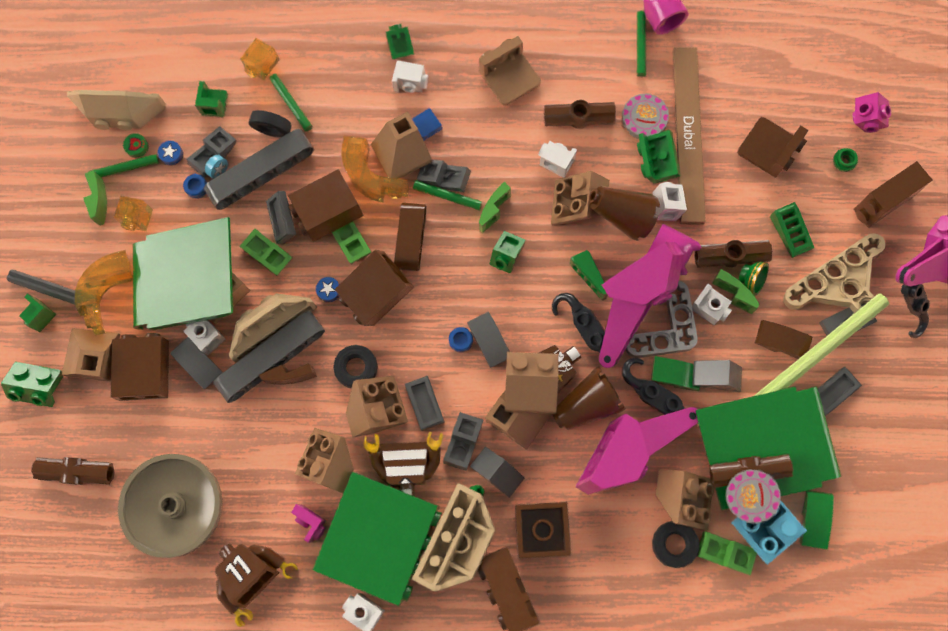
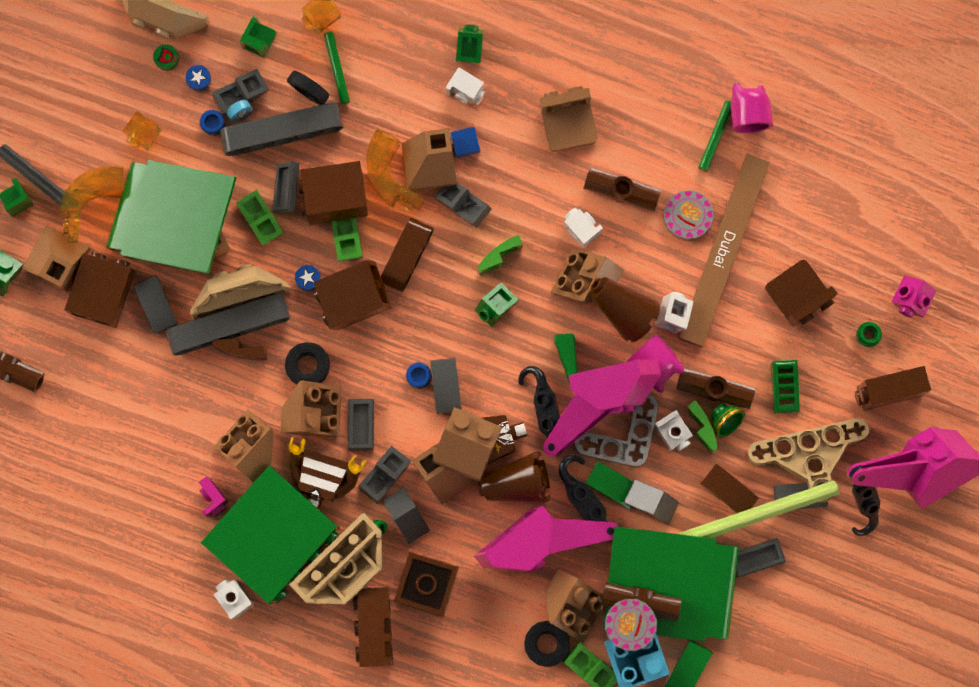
camera: 15 degrees right, 5 degrees up
bright green slope [83,170,107,226] -> none
green bar [88,154,160,177] -> none
dark tan dish [118,454,222,558] -> none
white brick [184,320,226,355] -> none
reddish brown torso [215,544,298,627] -> none
green bar [413,180,482,210] -> none
green bracket [637,130,681,184] -> none

